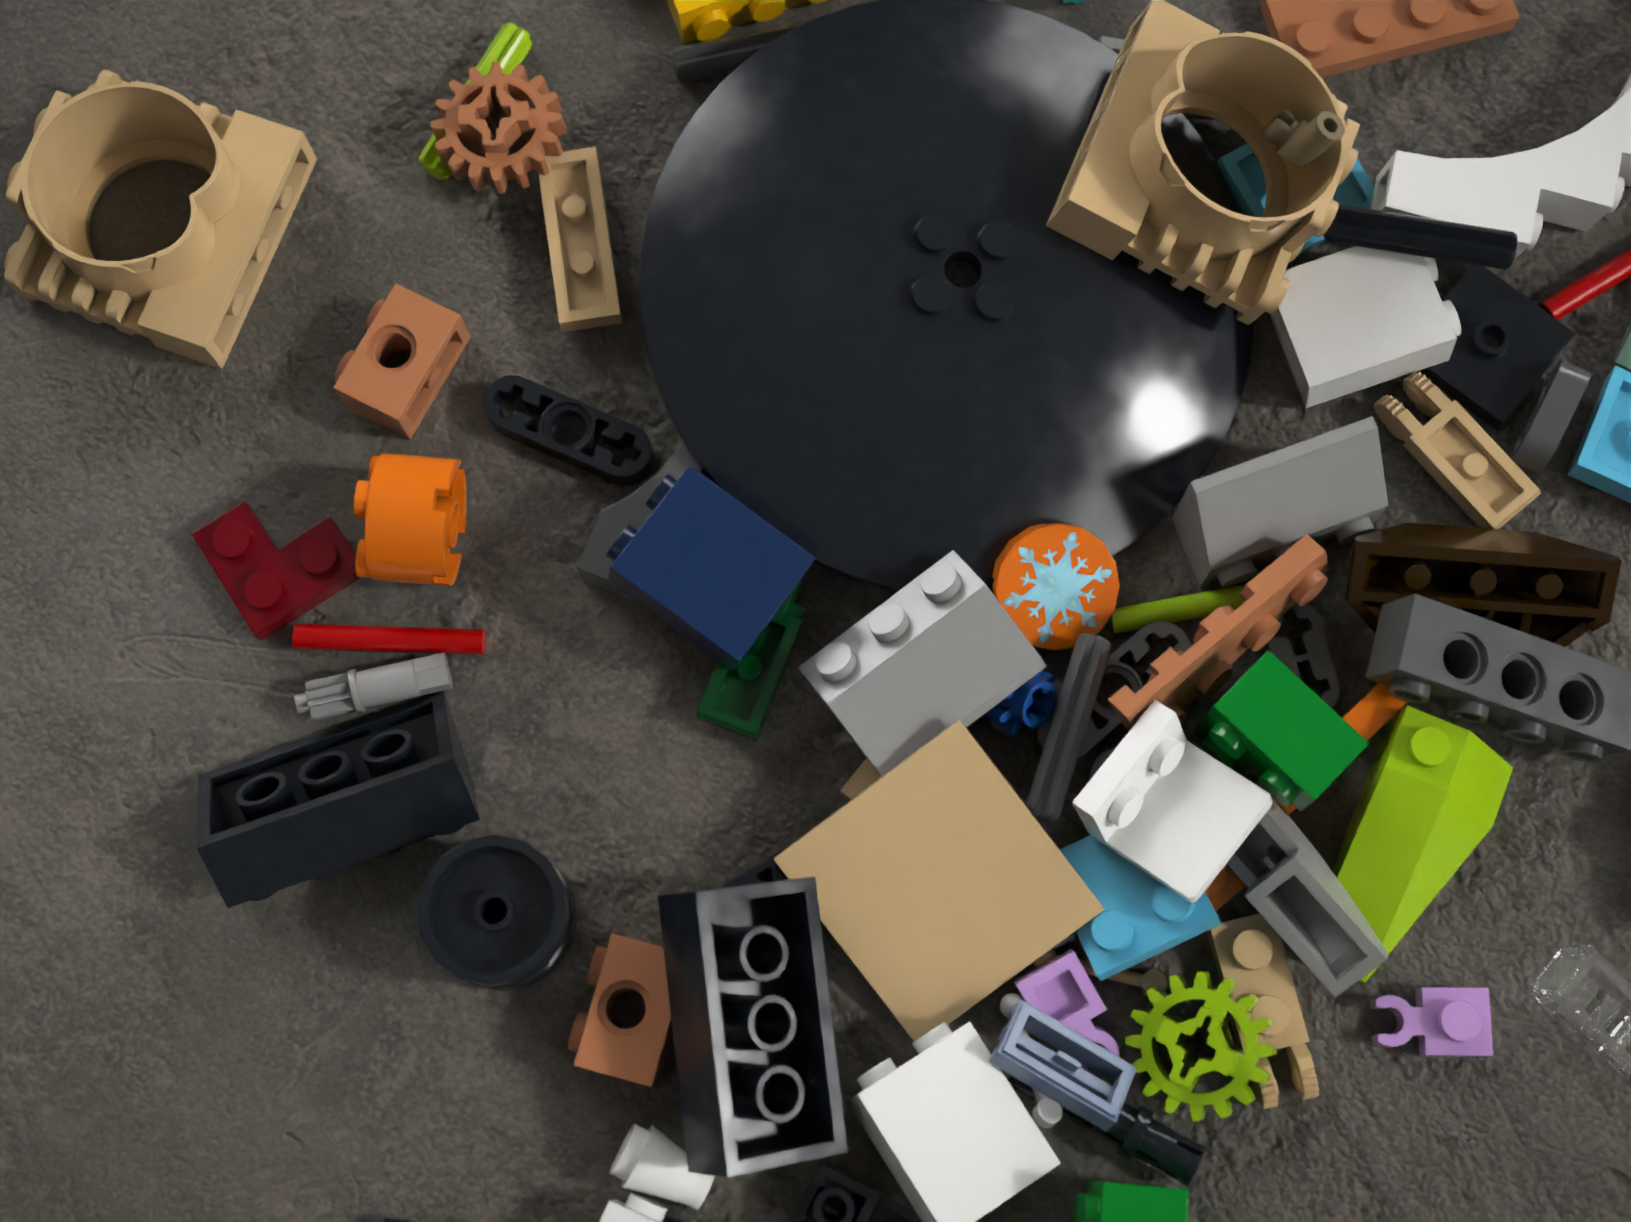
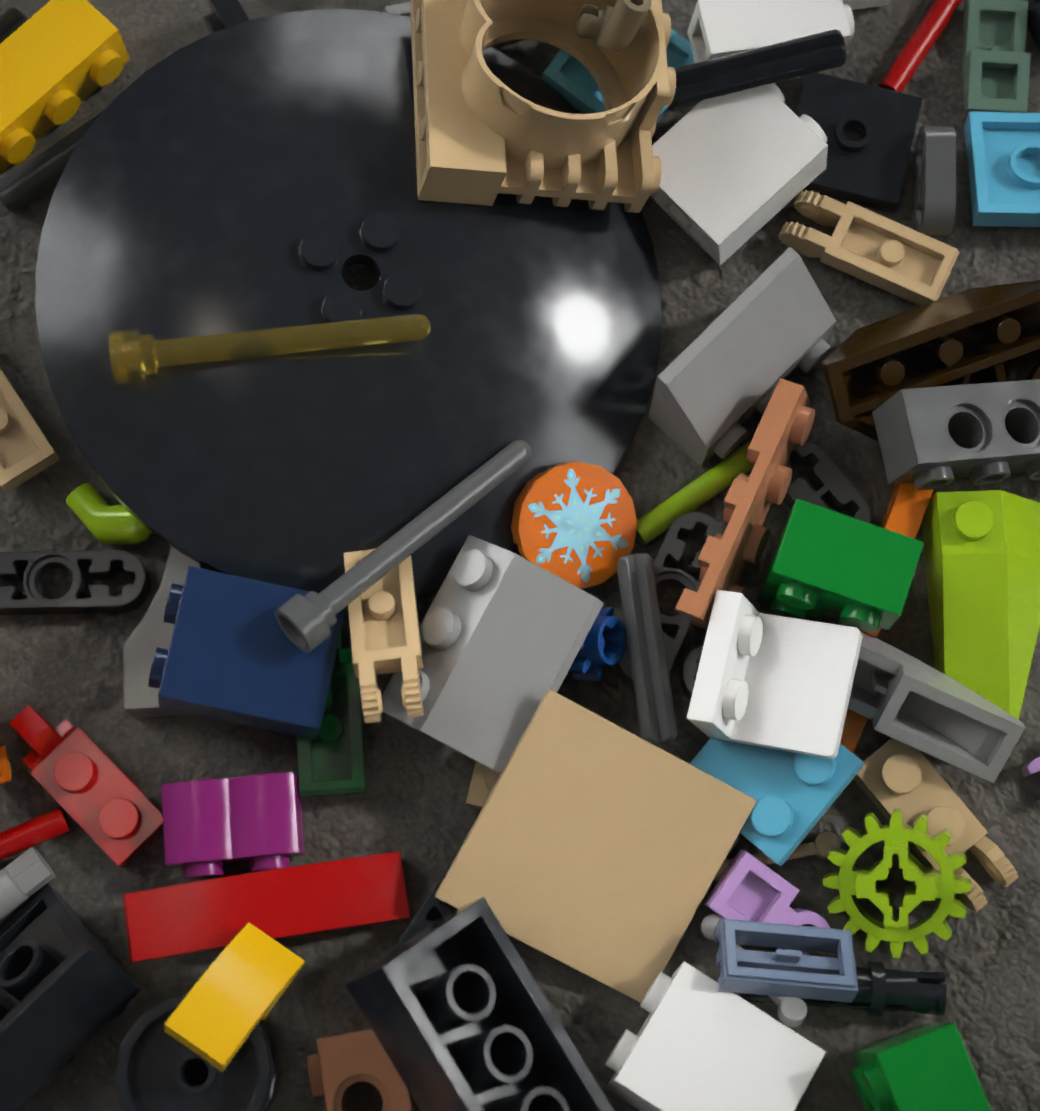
camera: 30 degrees left, 0 degrees up
none -> red hinge [9,705,163,868]
none -> lime arm [66,483,153,545]
none -> clear yellow piece [109,314,431,384]
none -> red slope [122,852,410,963]
none -> magenta brick [161,772,305,879]
none -> yellow slope [164,923,305,1072]
none -> dark grey piece [274,440,532,654]
none -> tan hinge [344,549,424,723]

